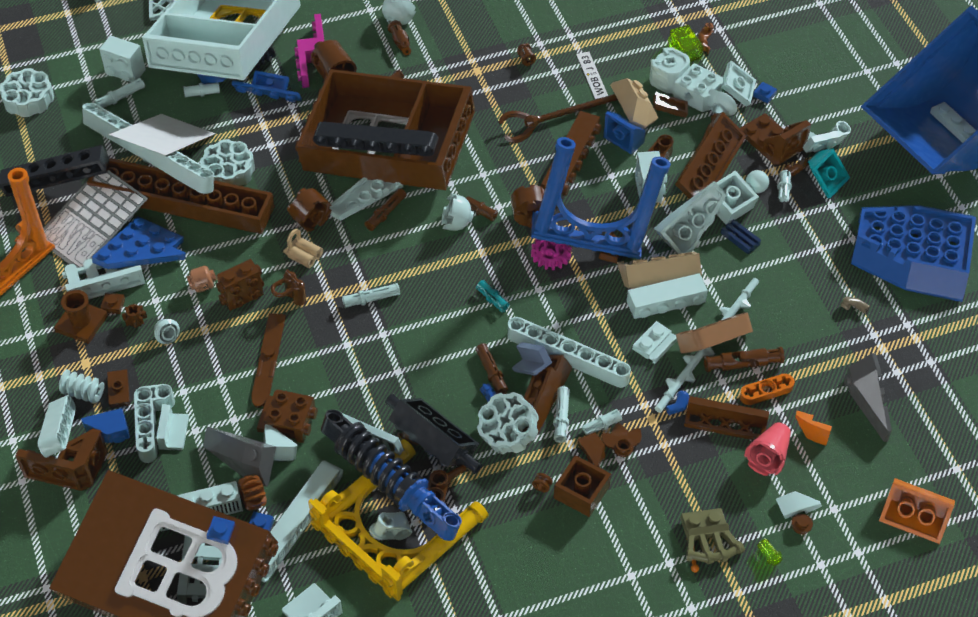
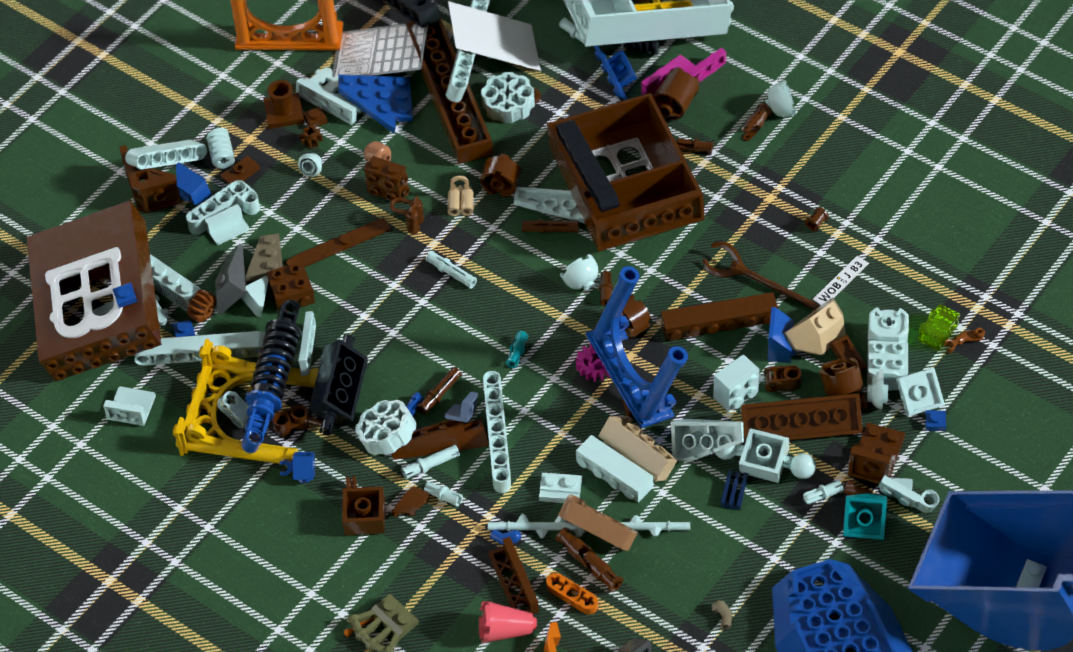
camera: 60 degrees right, 0 degrees up
reddish brown plate [602,422,642,457] -> none
none -> dark tan wing [245,233,283,282]
none -> blue brick [280,452,315,483]
none -> reddish brown brick [819,358,863,396]

